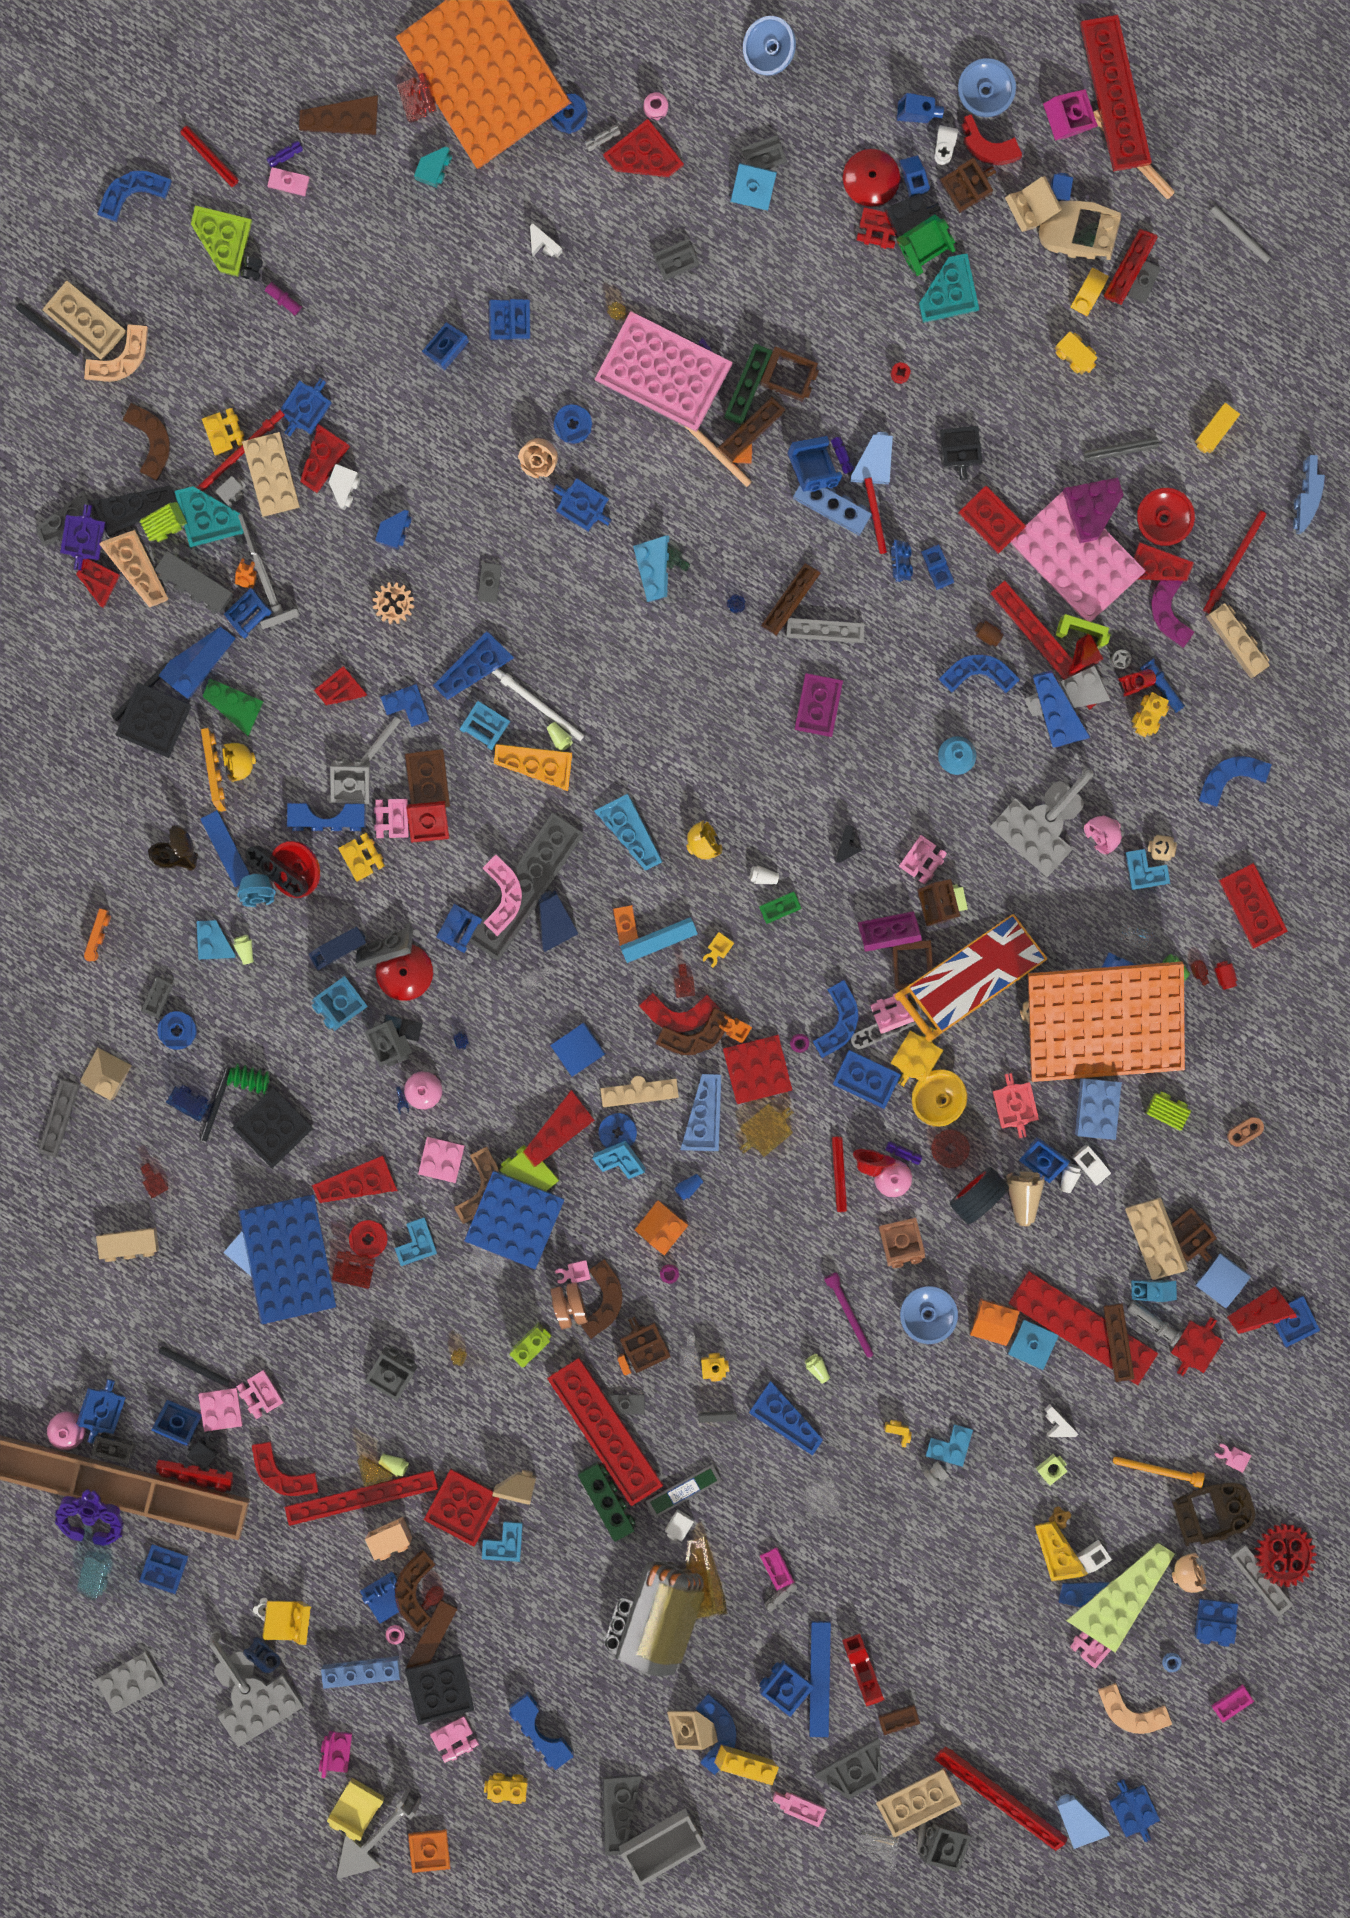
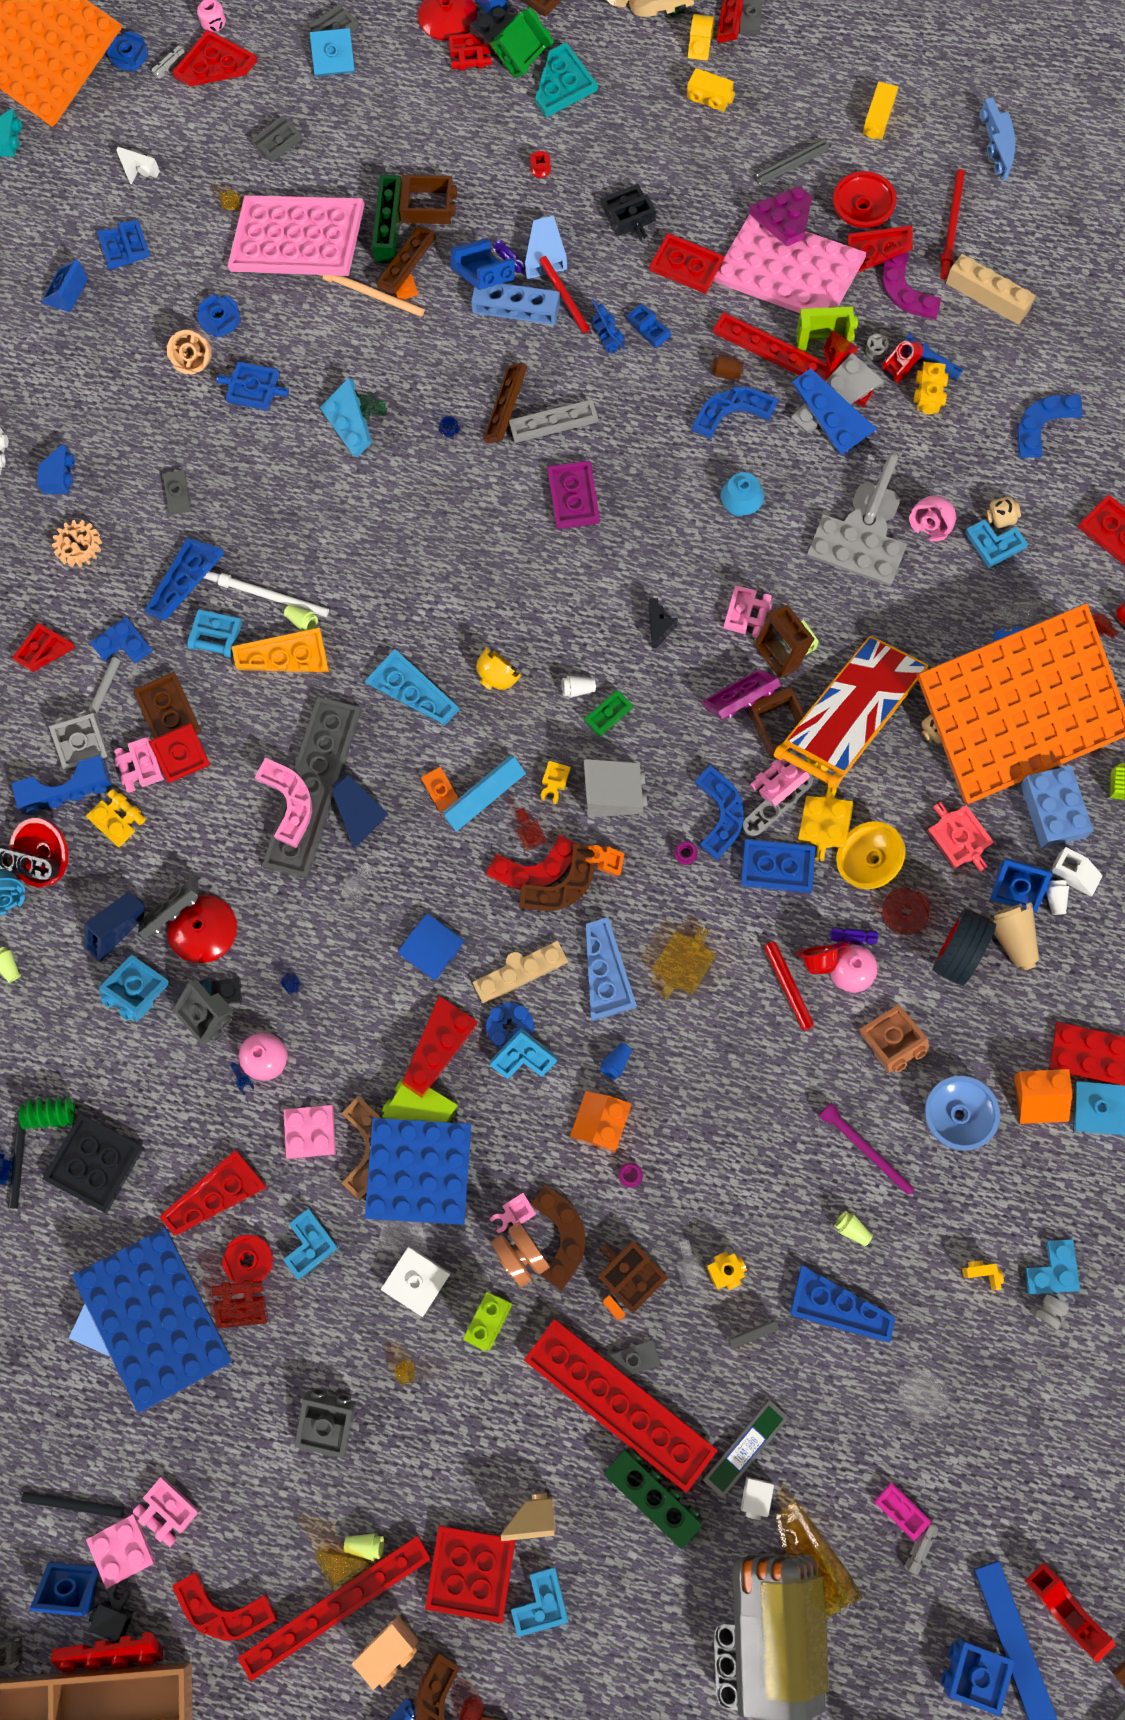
camera: 15 degrees left, 15 degrees down
blue plate [436,904,483,953] -> none
red plate [723,1035,792,1104] -> none
none -> white plate [381,1246,450,1317]
none -> light grey slope [584,759,647,818]

